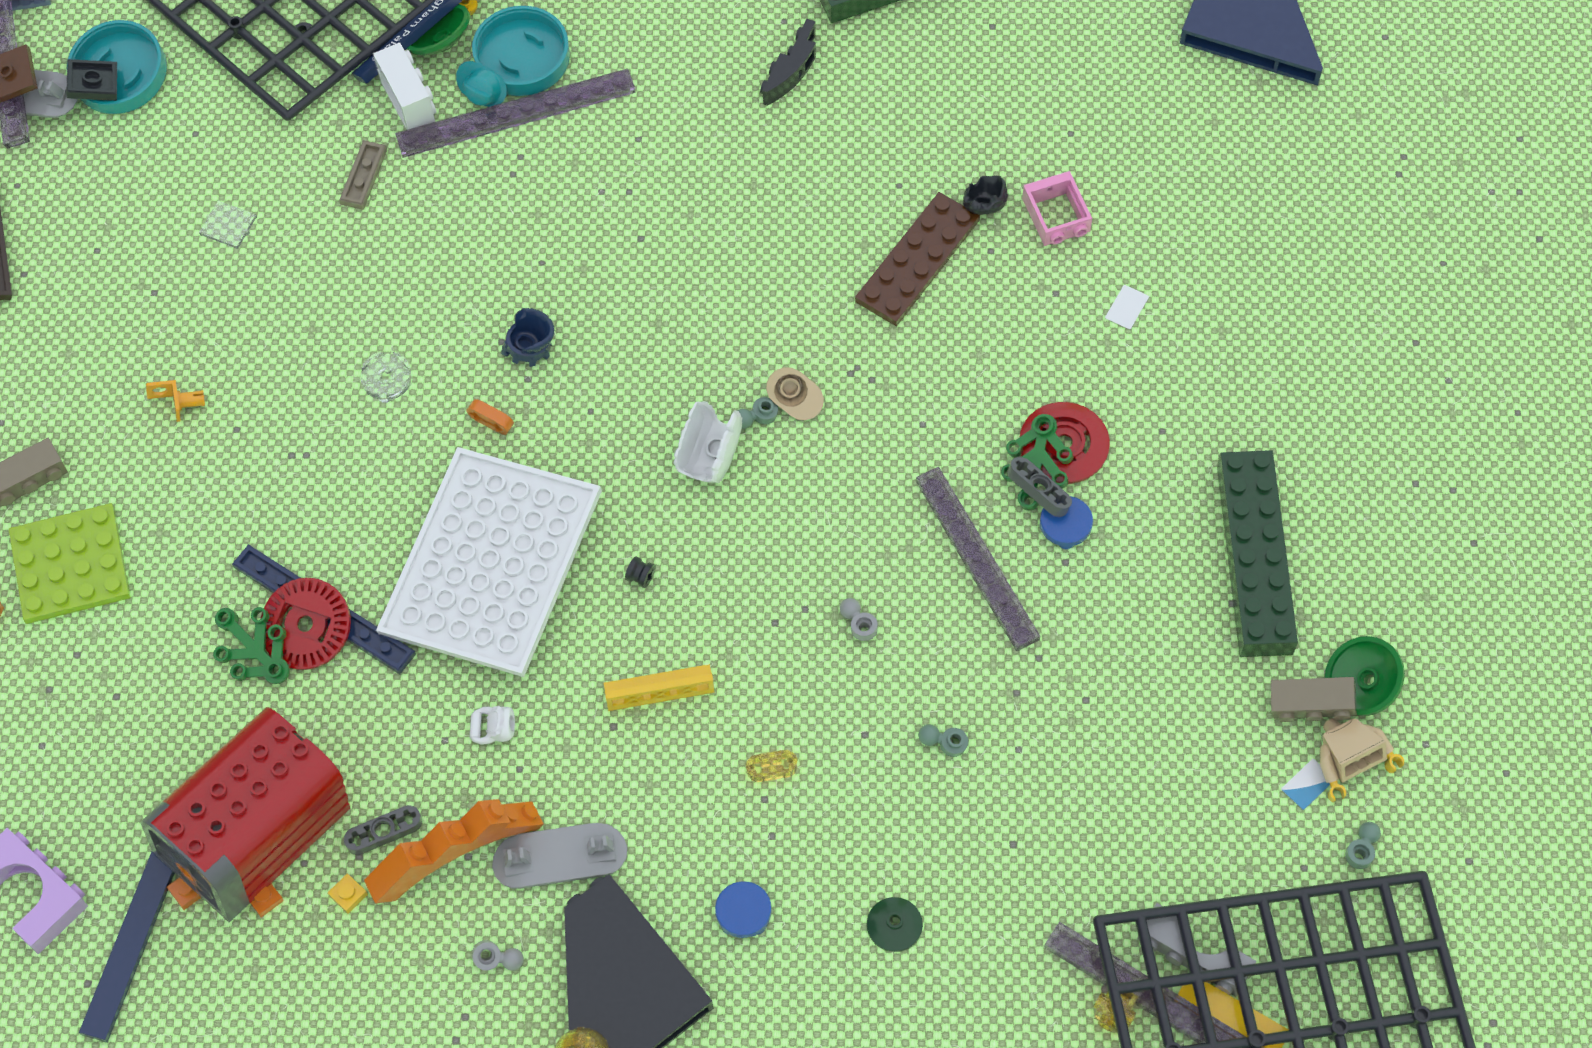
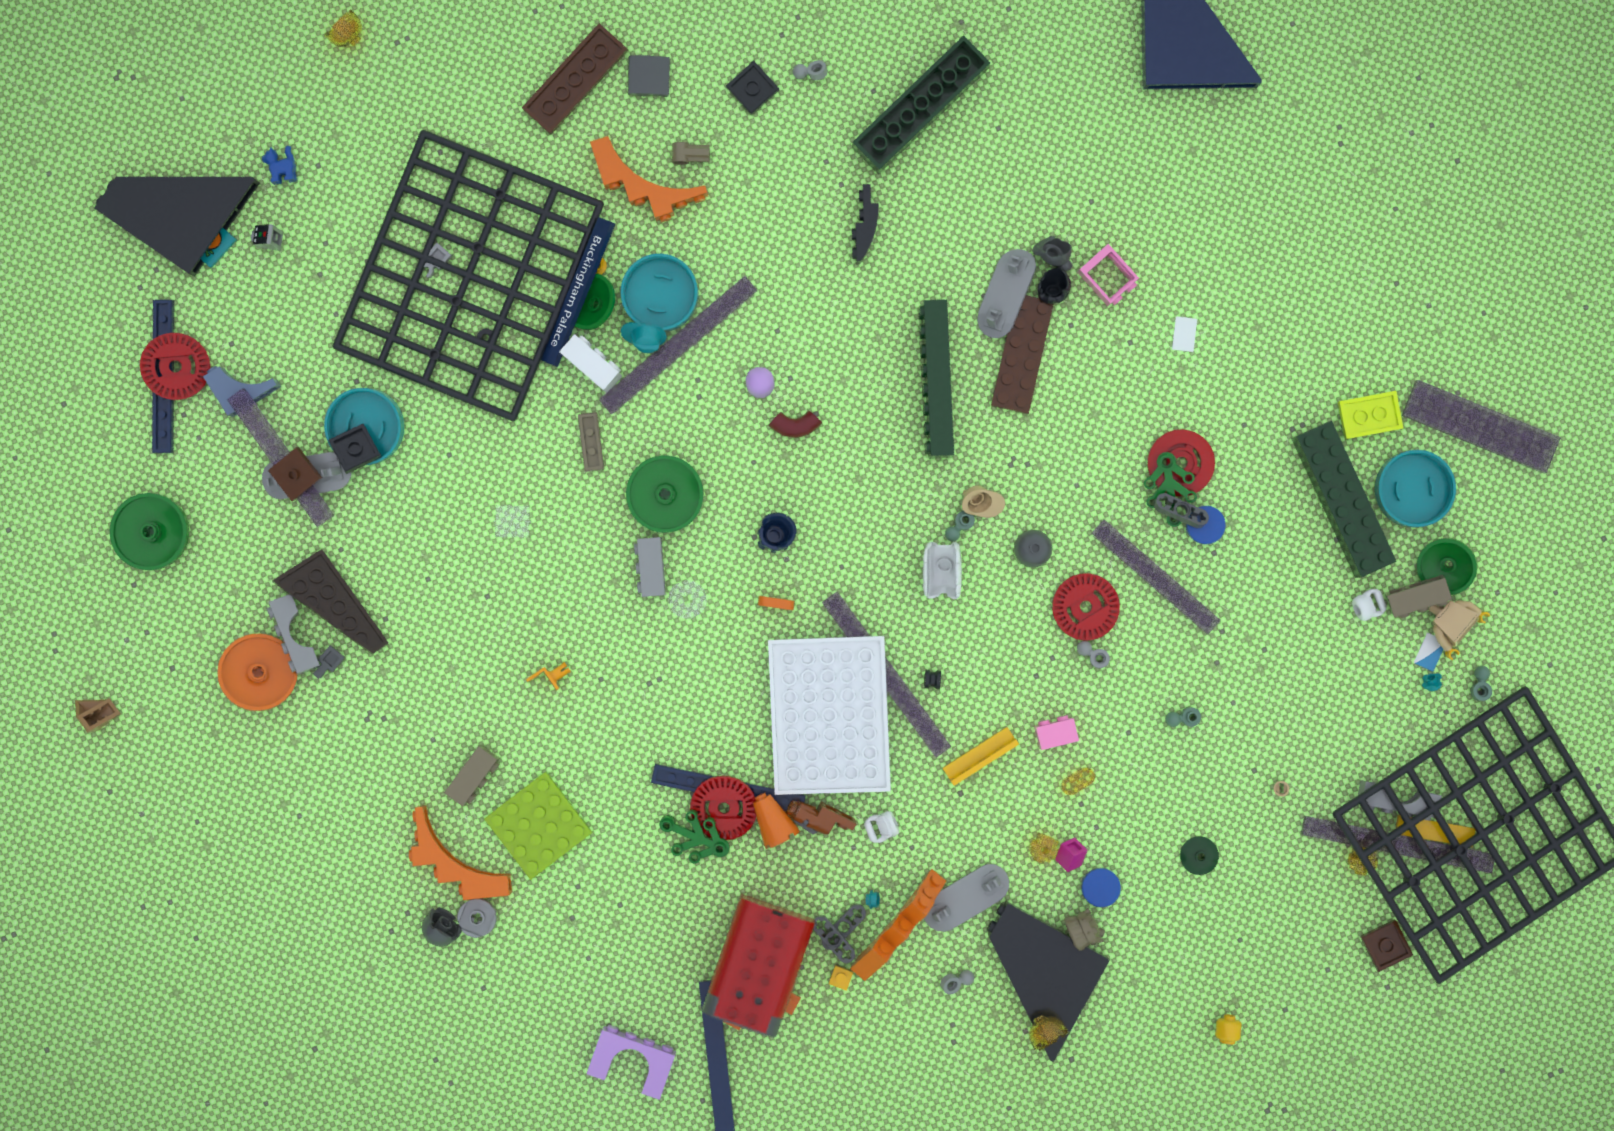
camera: 20 degrees left, 25 degrees up
none -> green dish [626,455,704,533]
none -> light grey brick [634,537,666,597]
none -> lavender hair [745,367,775,398]
none -> orange cone [753,793,800,849]
none -> dark red cylinder [768,410,822,438]
none -> dark orange plate [786,800,856,835]
none -> dark grey beam [813,915,855,963]
none -> clear purple plate [822,592,952,758]
none -> teal plate [866,890,880,909]
none -> dark green brick [918,299,954,459]
none -> light grey piece [977,249,1036,338]
none -> dark grey cylinder [1013,529,1052,568]
none -> clear yellow brick [1029,832,1059,864]
none -> dark grey hair [1032,236,1072,272]
none -> bright pink brick [1034,715,1079,750]
none -> red piece [1052,573,1120,641]
none -> dark pink panel [1055,838,1087,872]
none -> dark tan hair [1064,908,1105,951]
none -> tan hinge [1274,781,1289,797]
none -> neon yellow plate [1338,391,1403,440]
none -> white piece [1352,589,1387,621]
none -> teal brick [1374,450,1456,528]
none -> clear purple plate [1401,380,1561,474]
none -> teal plate [1422,673,1442,691]

